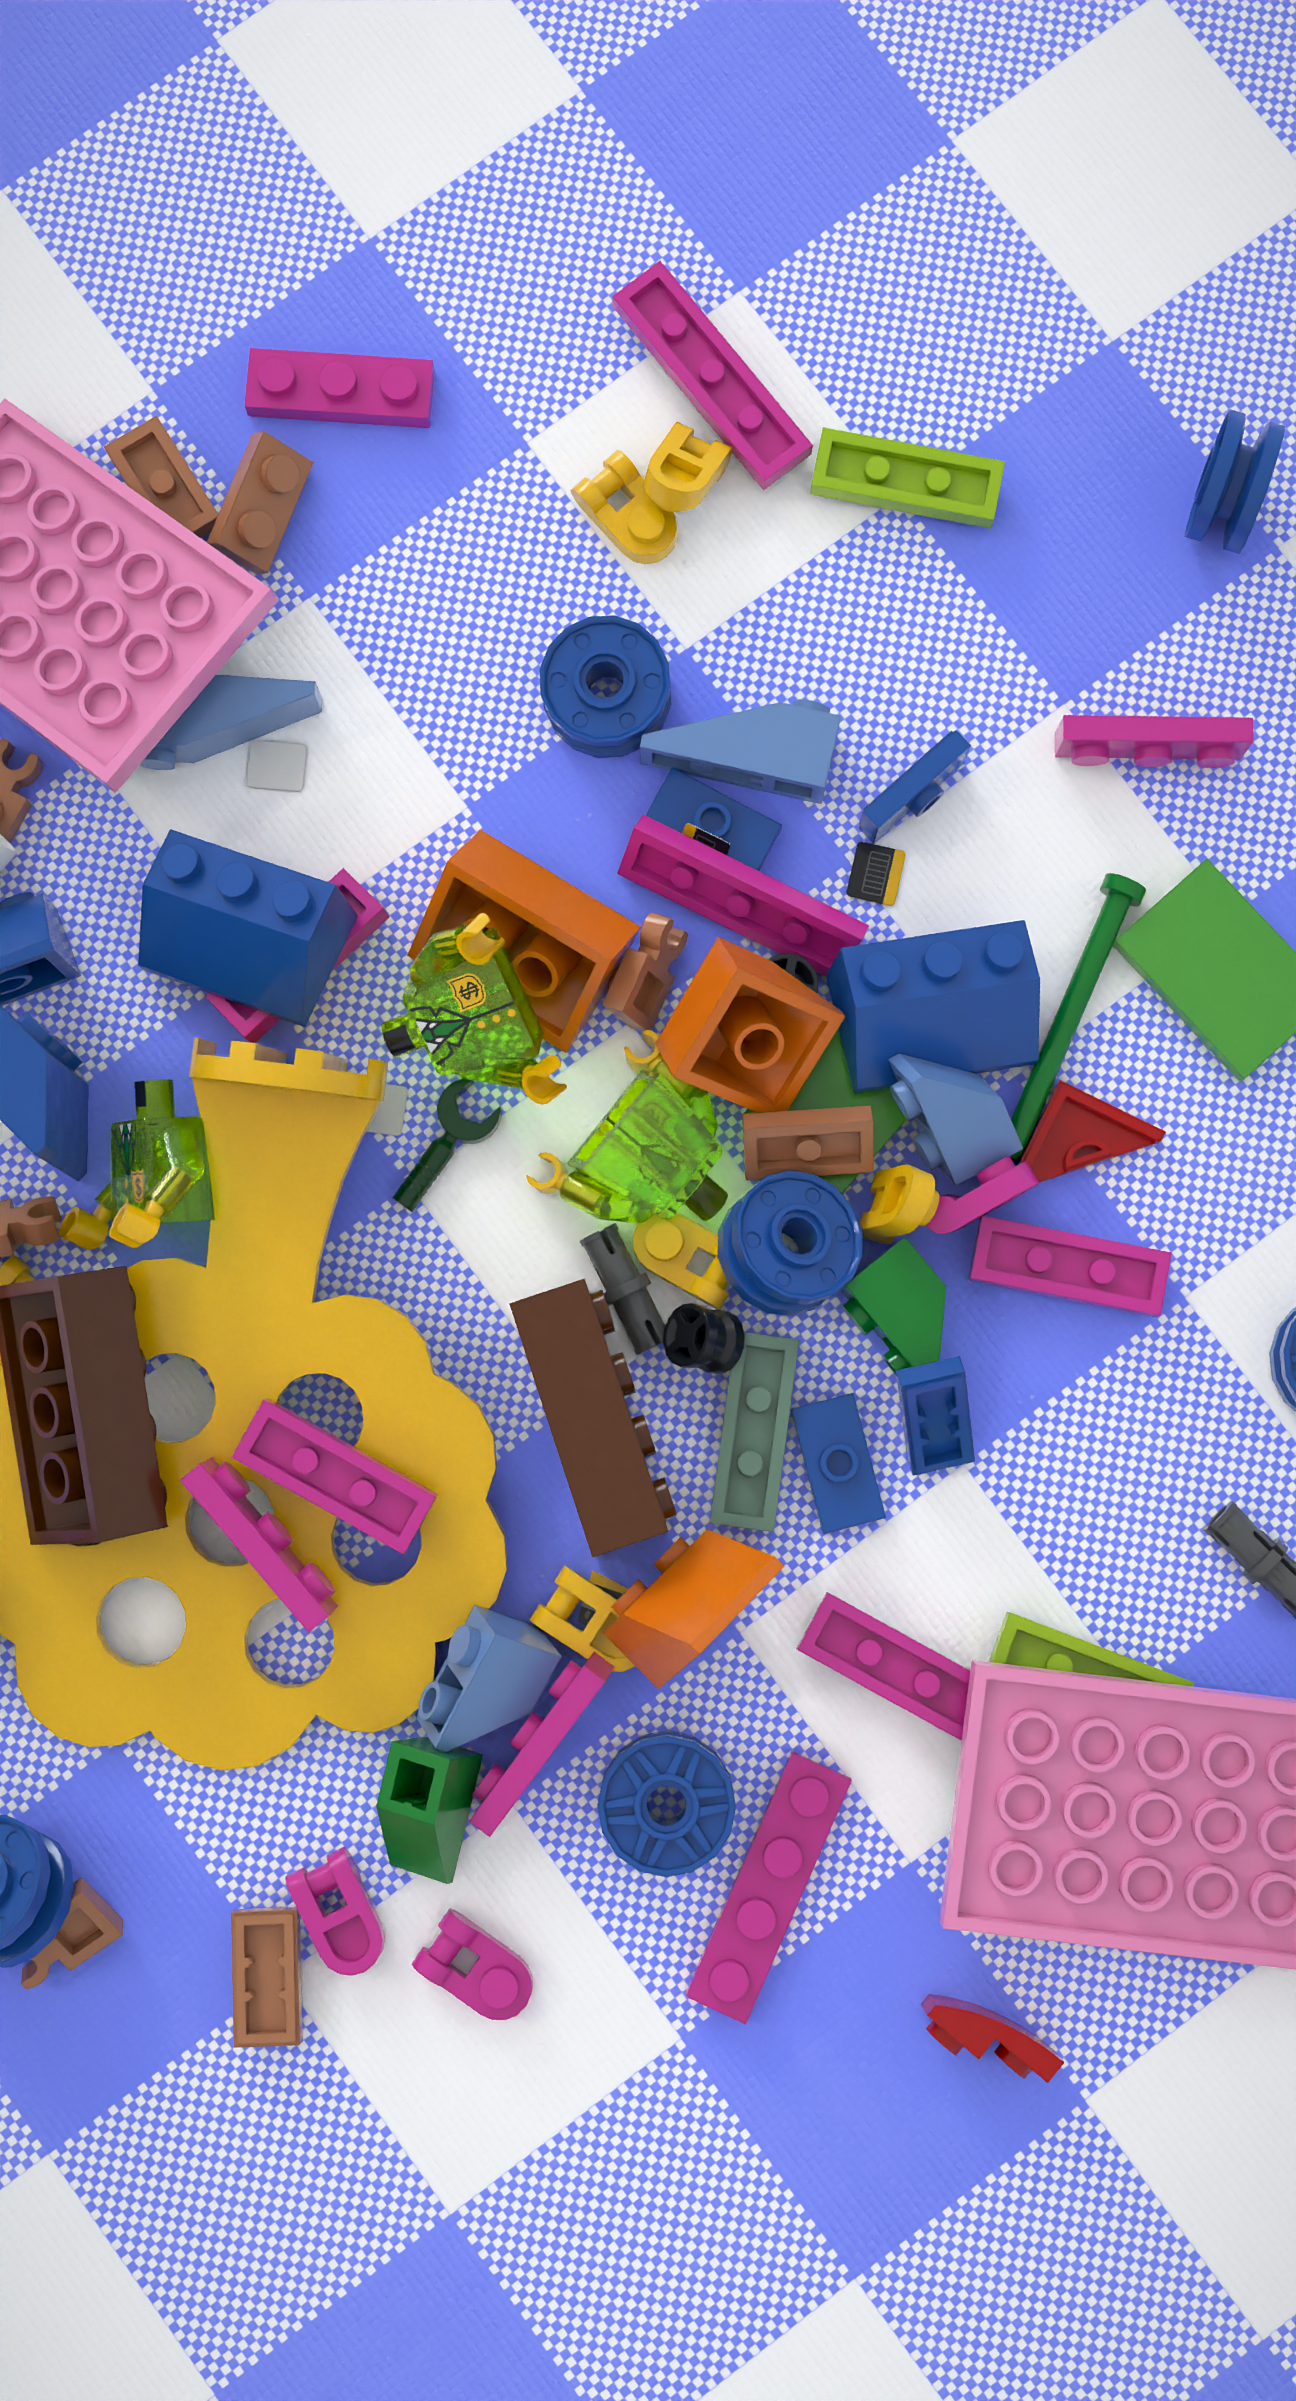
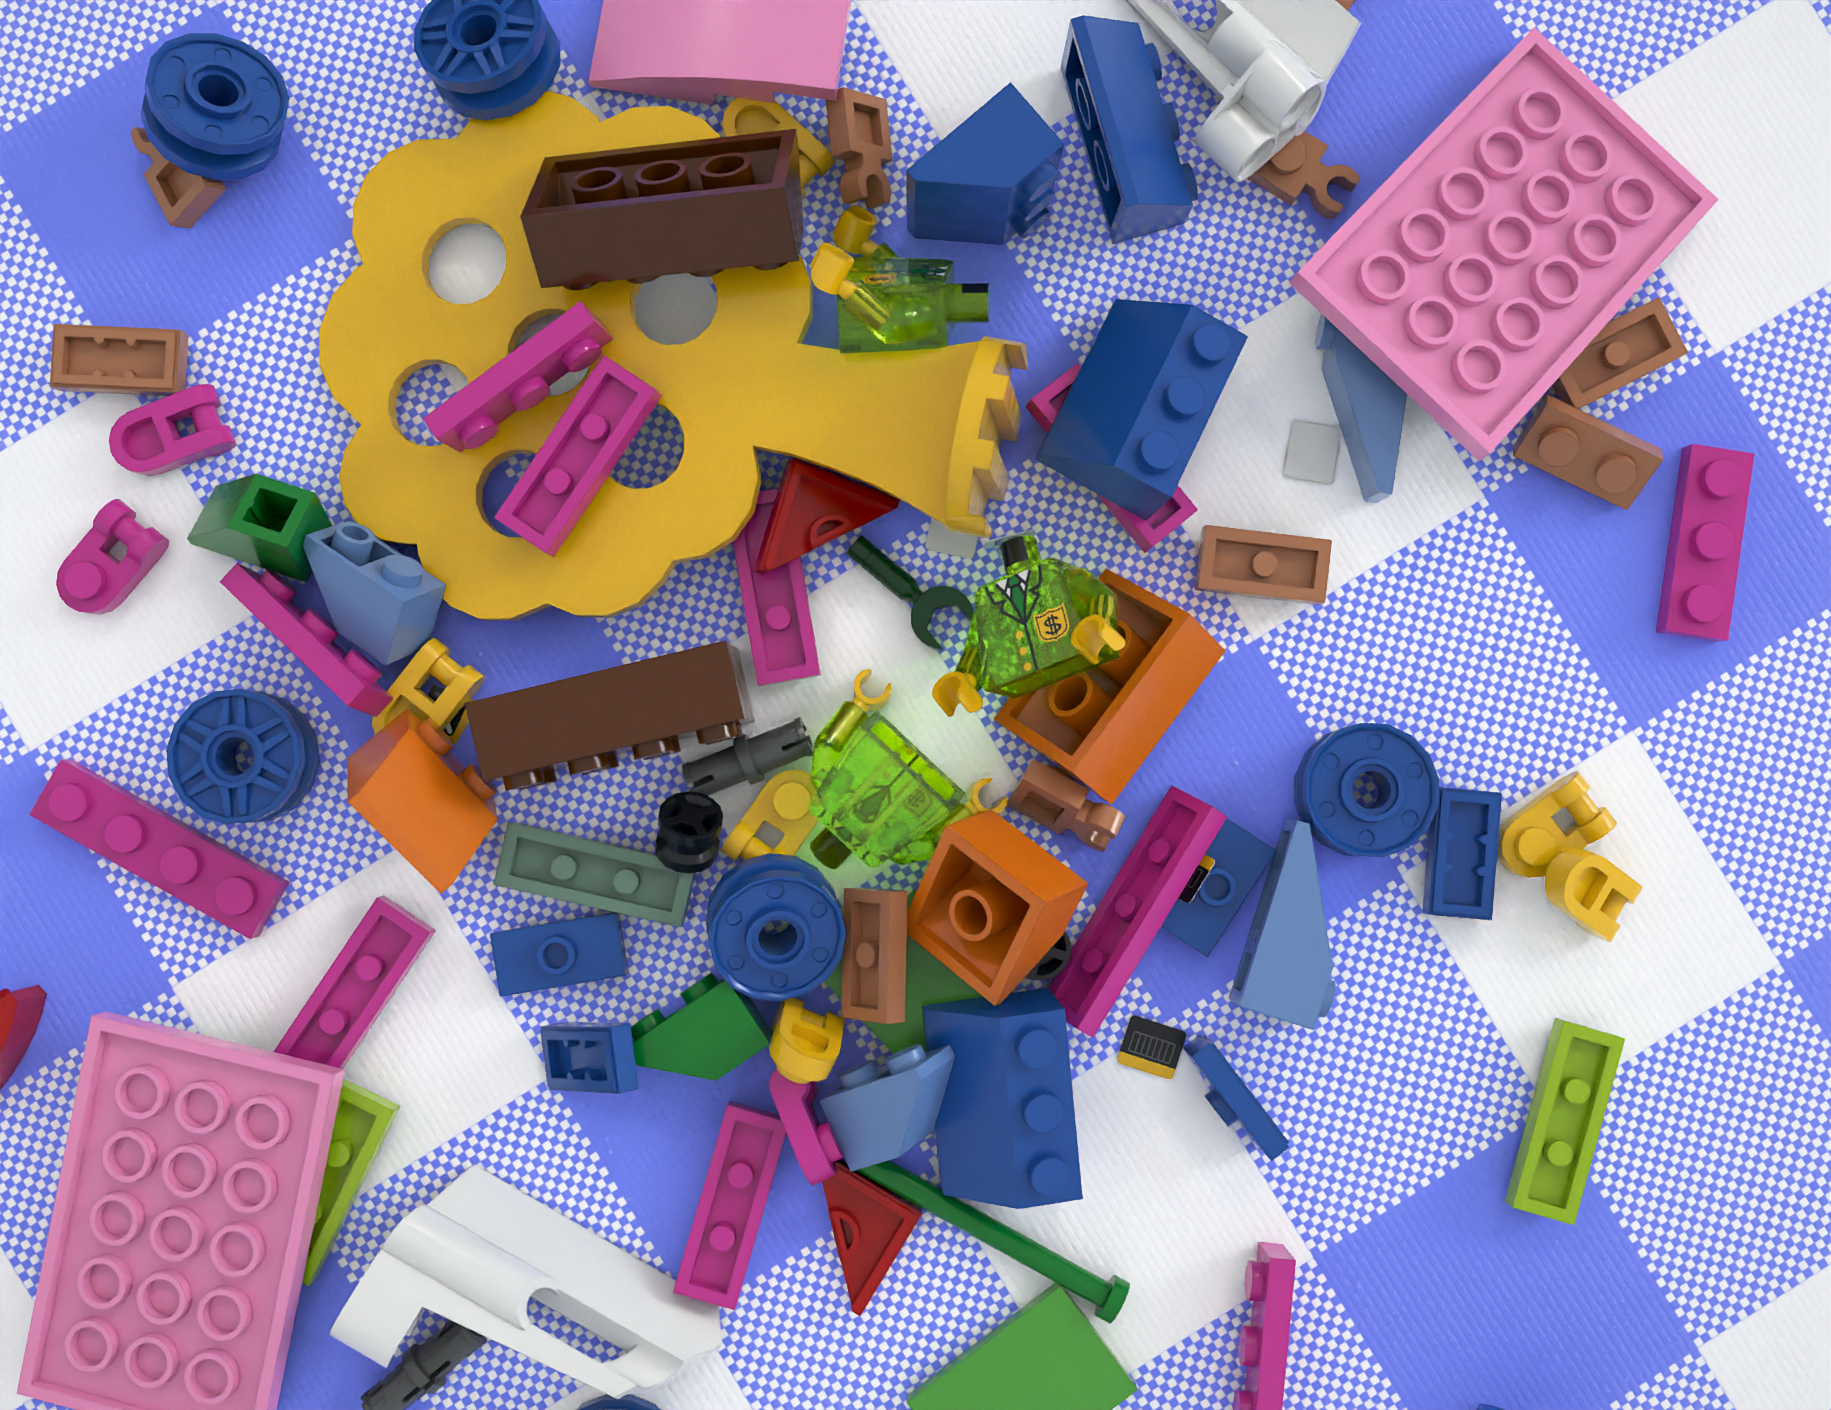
camera: 90 degrees right, 5 degrees up
dark pink plate [612,260,813,491] -> none
none -> white panel [329,1164,722,1399]
none -> dark pink plate [733,488,822,687]
none -> red tile [753,458,900,575]
none -> white sticker [984,529,1035,549]
none -> nougat plate [1195,525,1332,605]
none -> blue plate [1422,787,1502,920]

